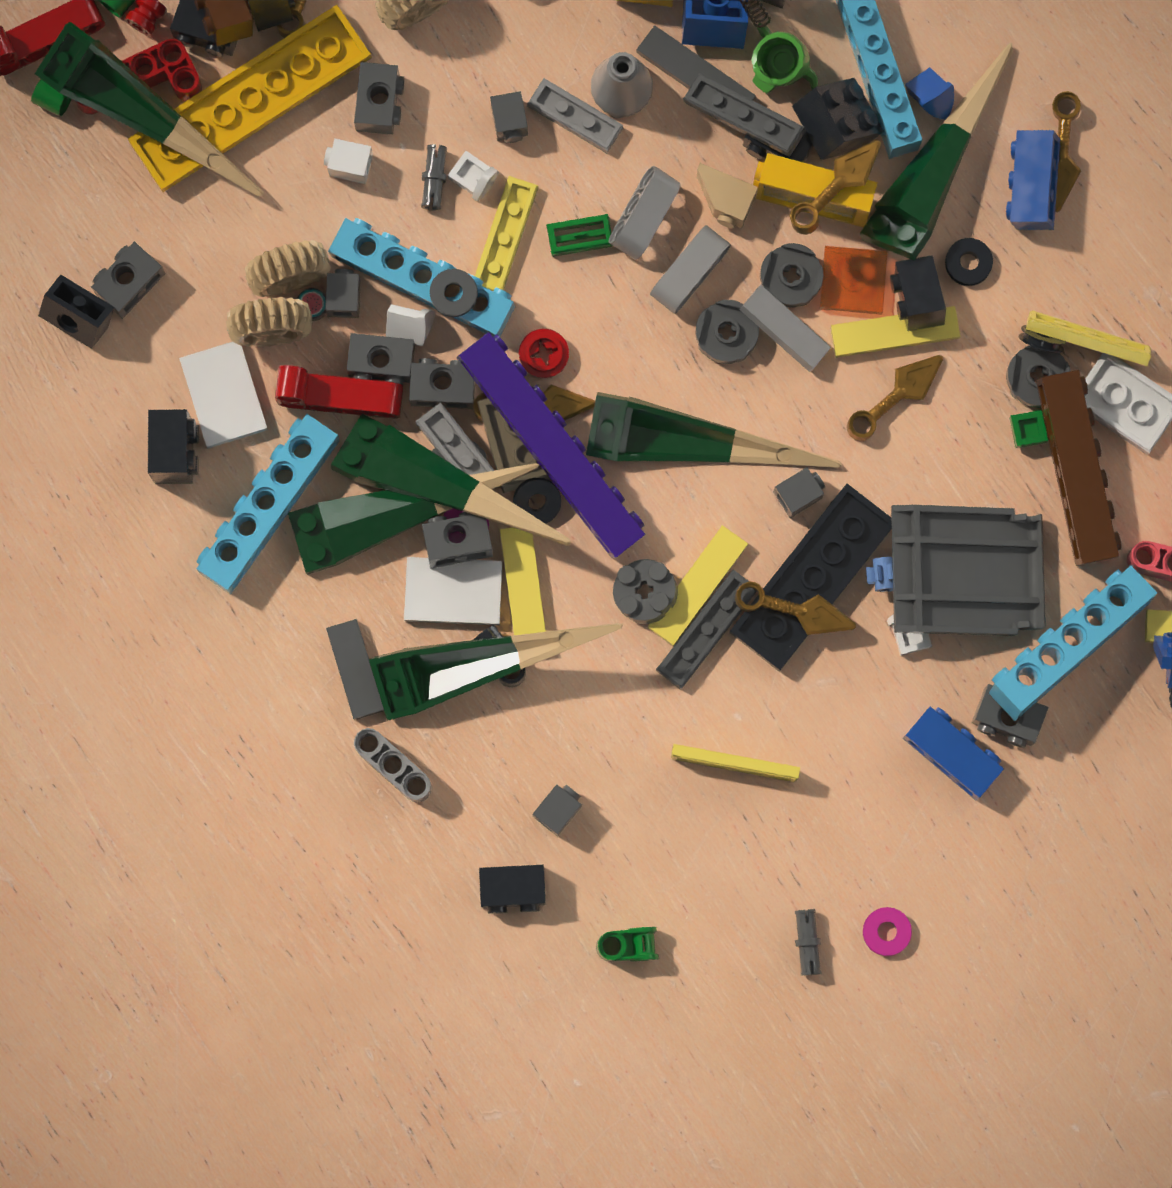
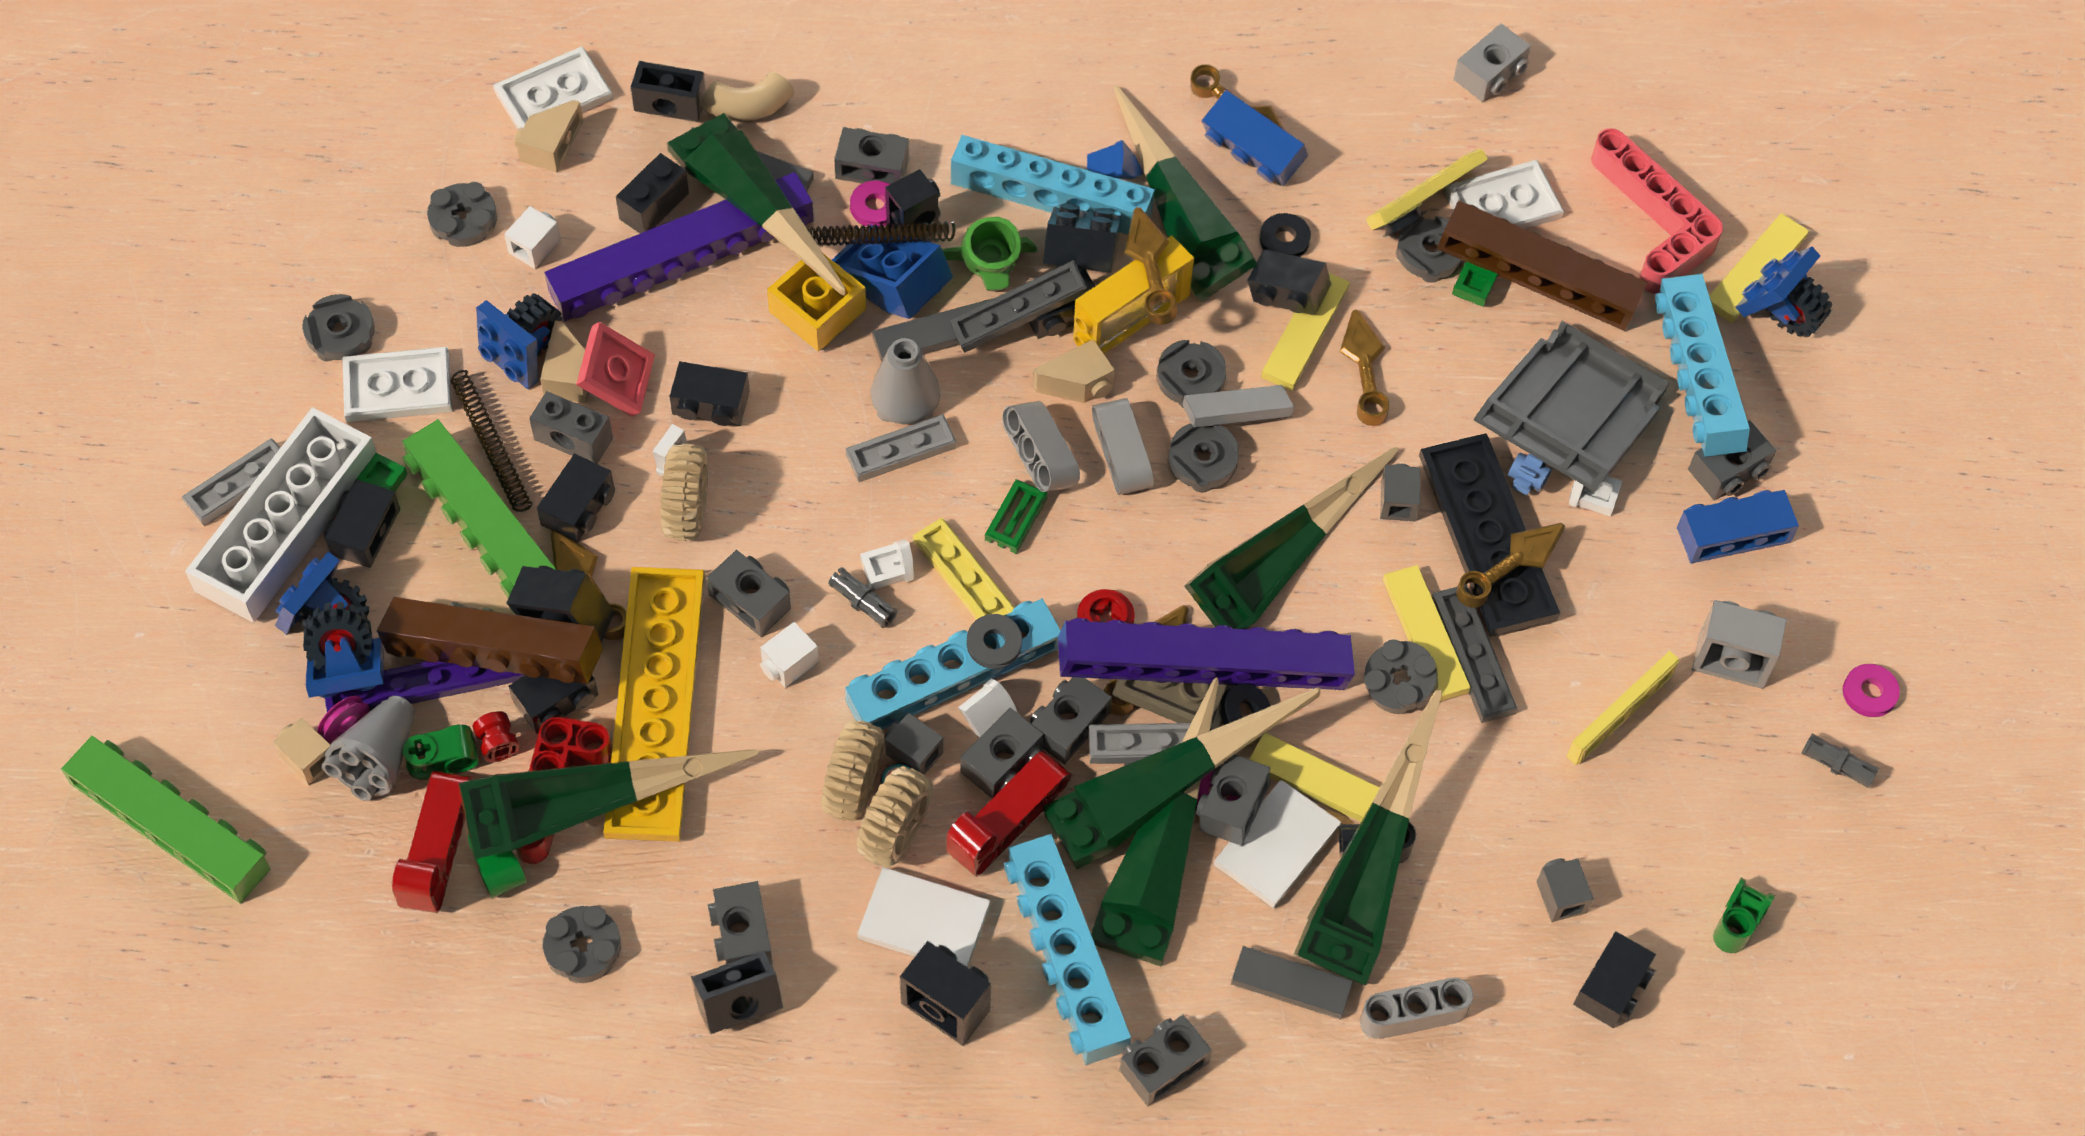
camera: 55 degrees left, 20 degrees down
dark grey brick [490,91,528,143] -> none
clear orange tile [820,246,887,315] -> none
none -> dark grey plate [543,906,621,983]
none -> dark grey brick [1119,1014,1212,1107]
none -> light grey brick [1691,600,1787,689]

